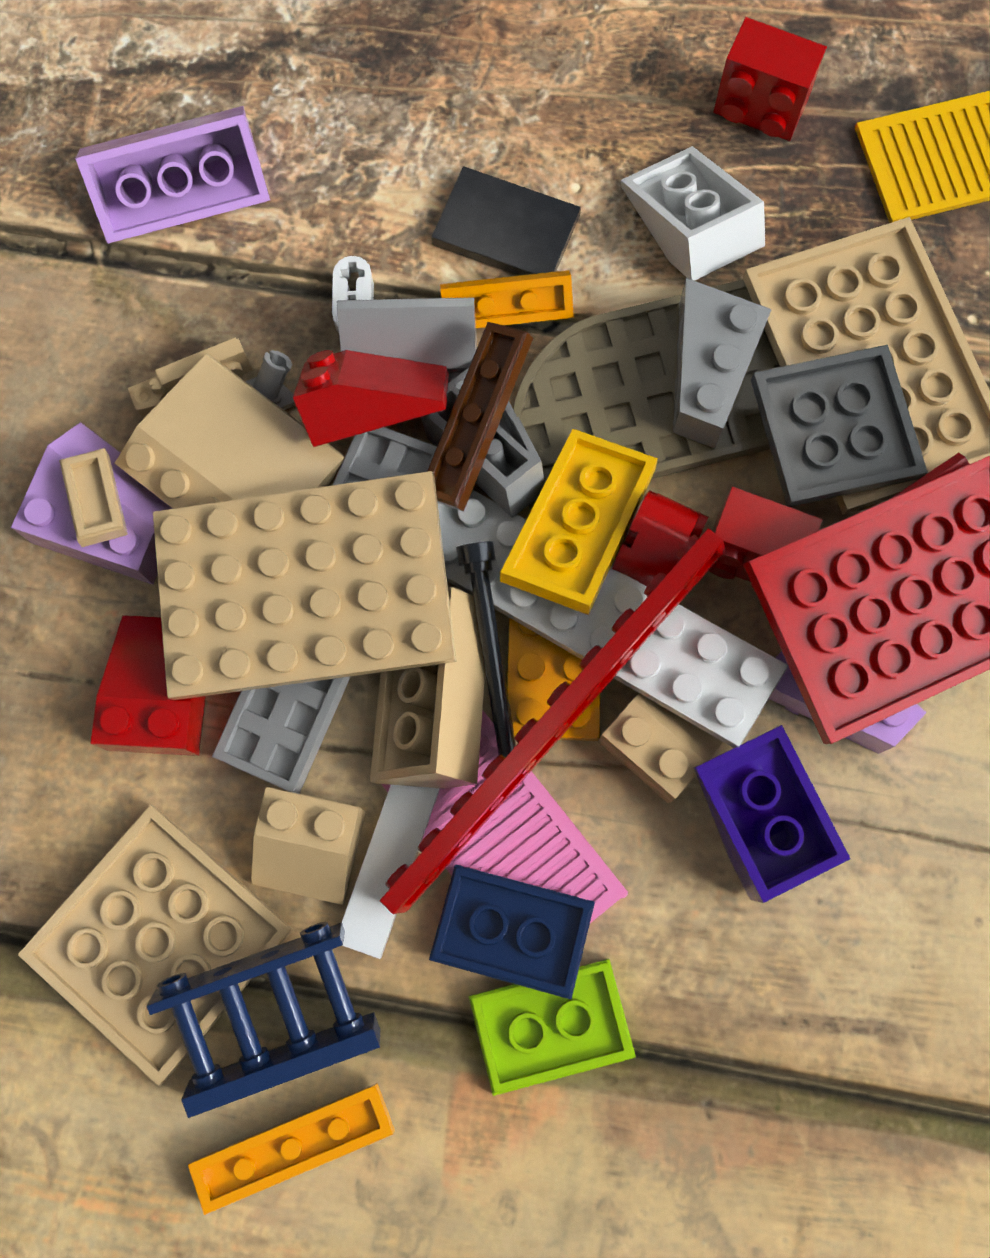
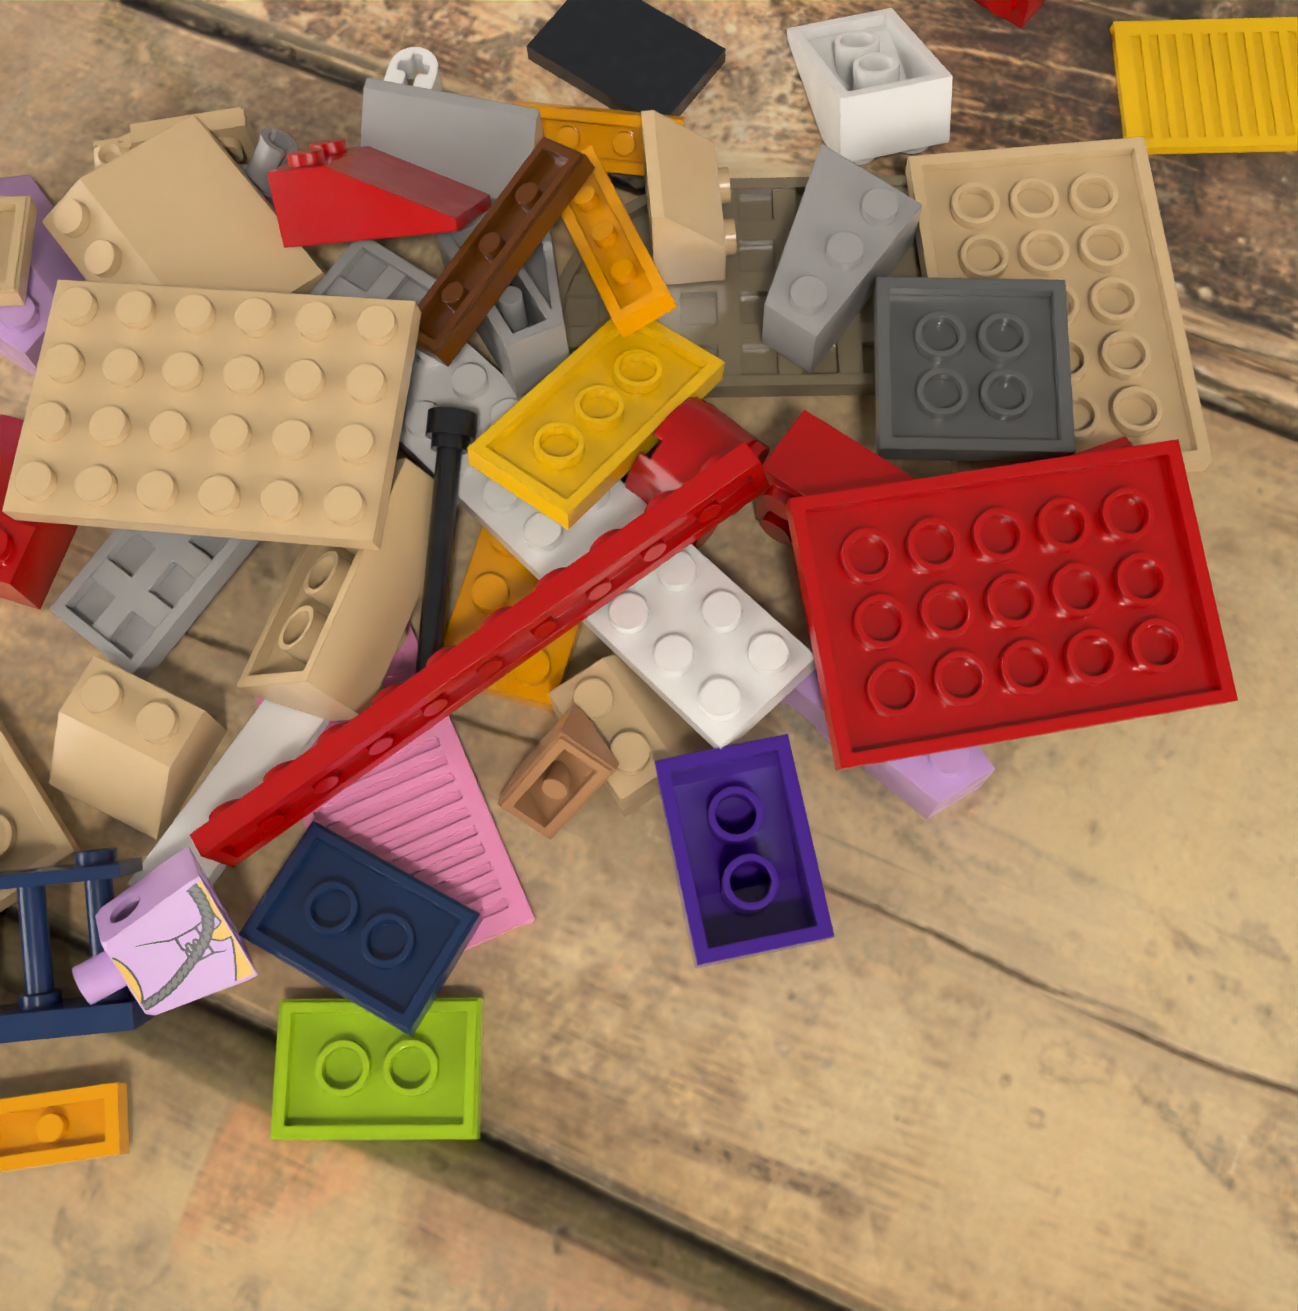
camera: 15 degrees right, 5 degrees down
none -> lavender torso [72,846,258,1015]
none -> medium nougat slope [497,704,619,840]
none -> light orange plate [561,145,678,338]
none -> tan slope [641,110,737,285]

